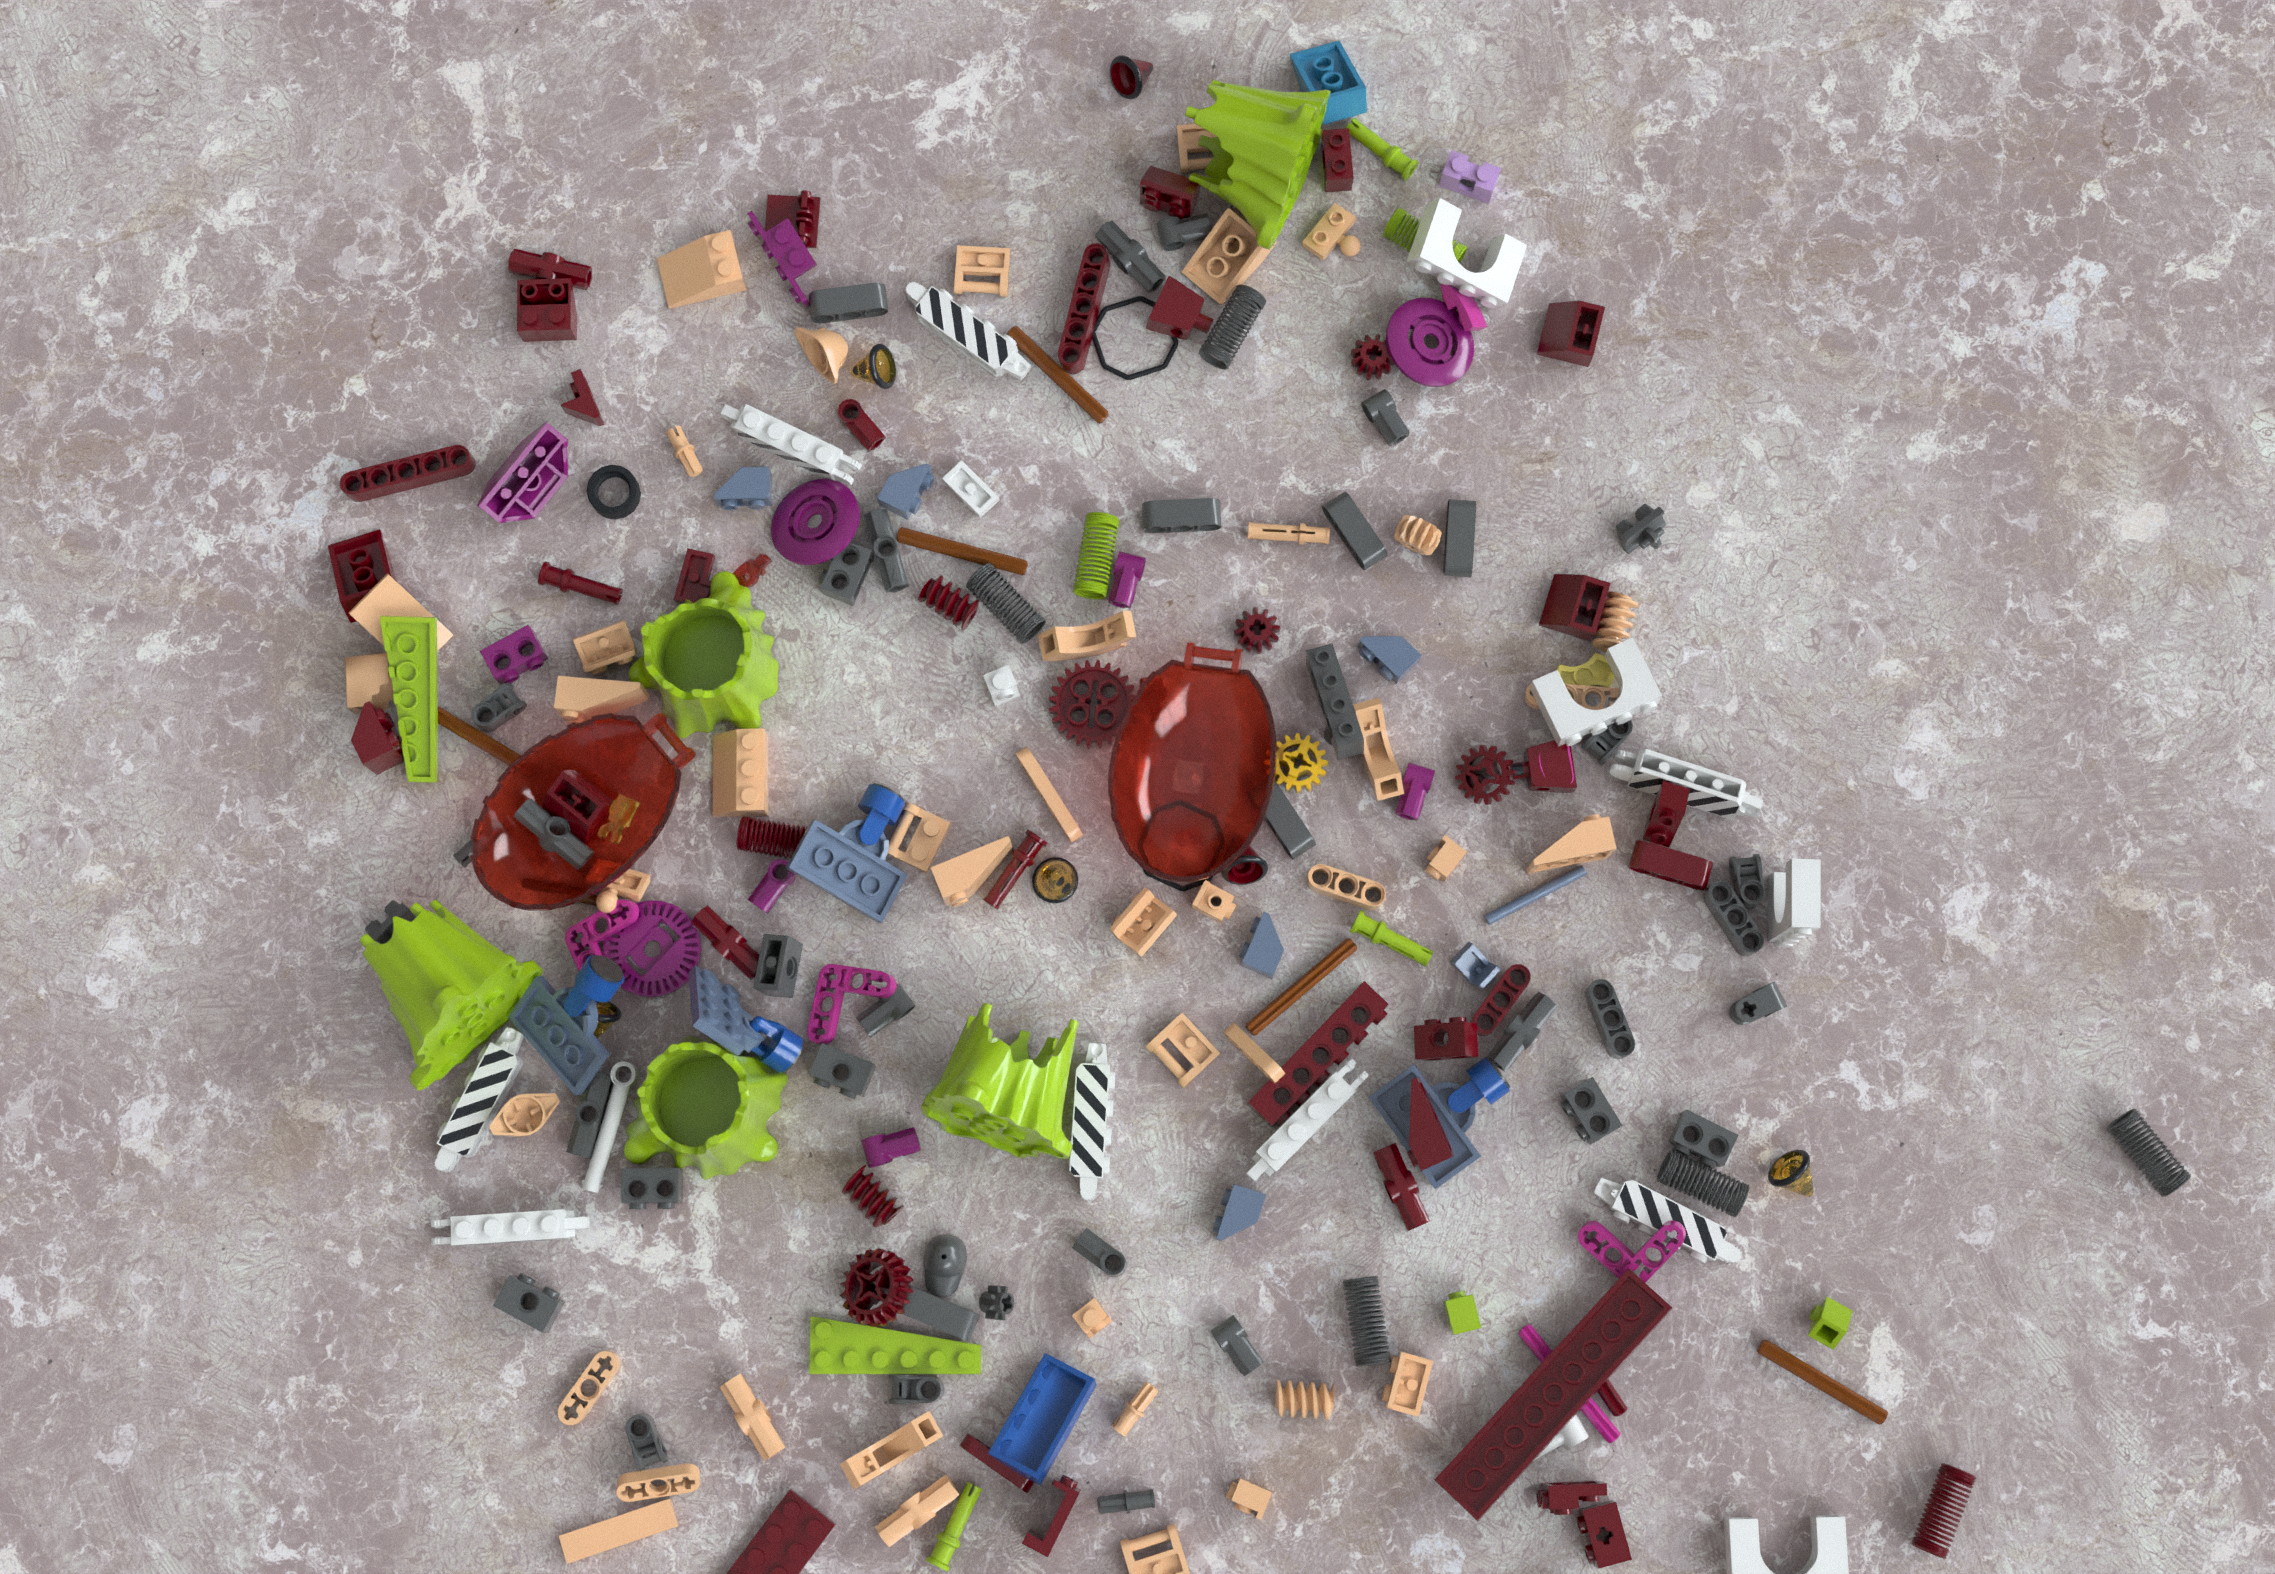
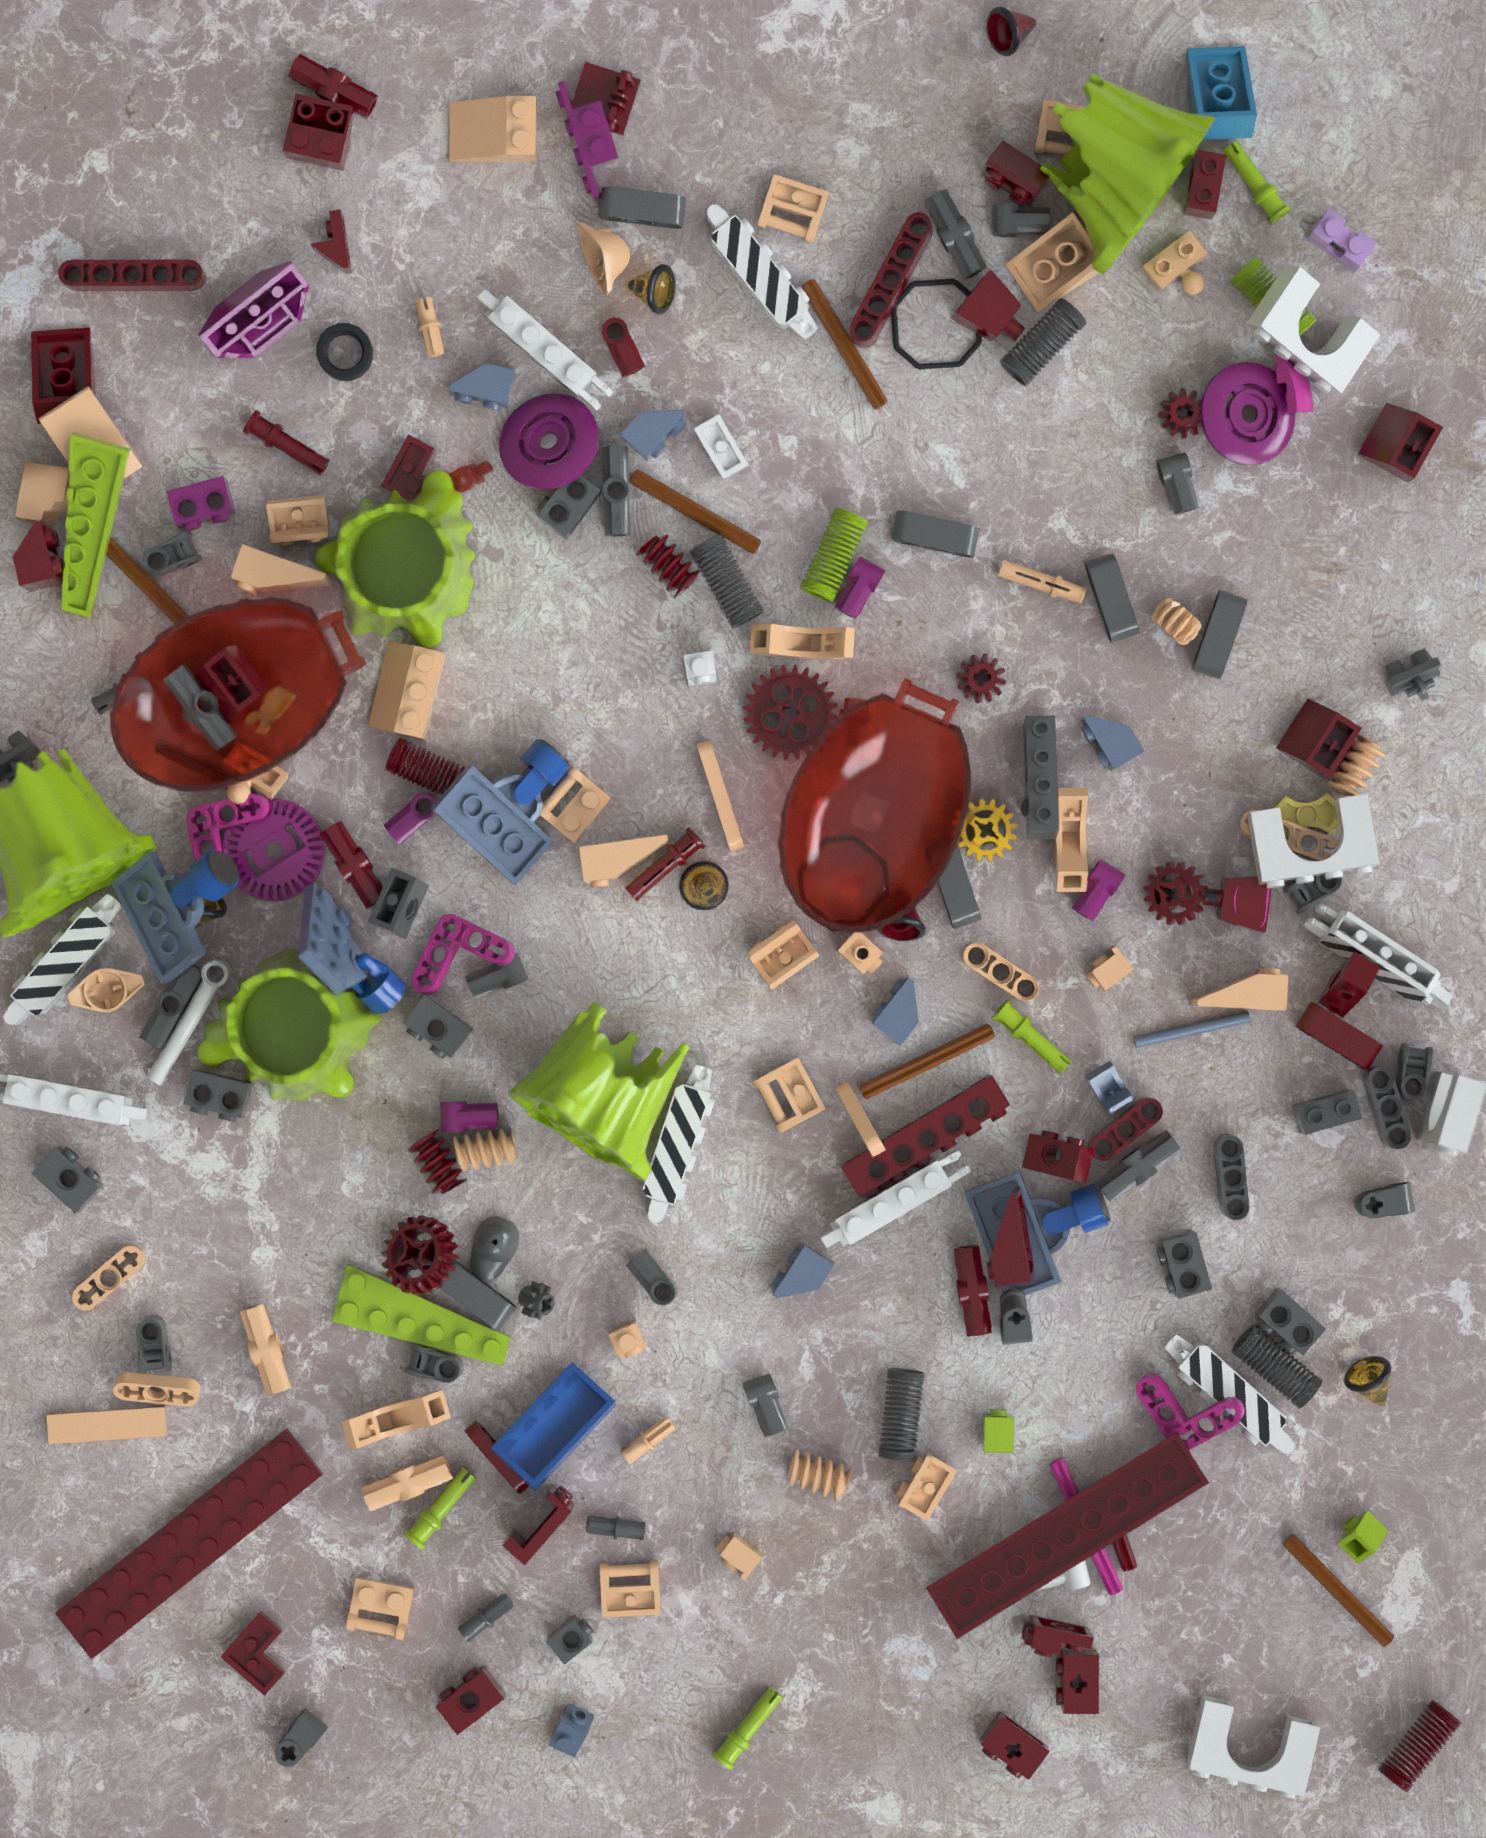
camera: 15 degrees right, 10 degrees up
none -> light nougat piece [453,1127,517,1172]
none -> dark grey piece [999,1289,1033,1345]
none -> dark grey brick [1292,1089,1362,1135]

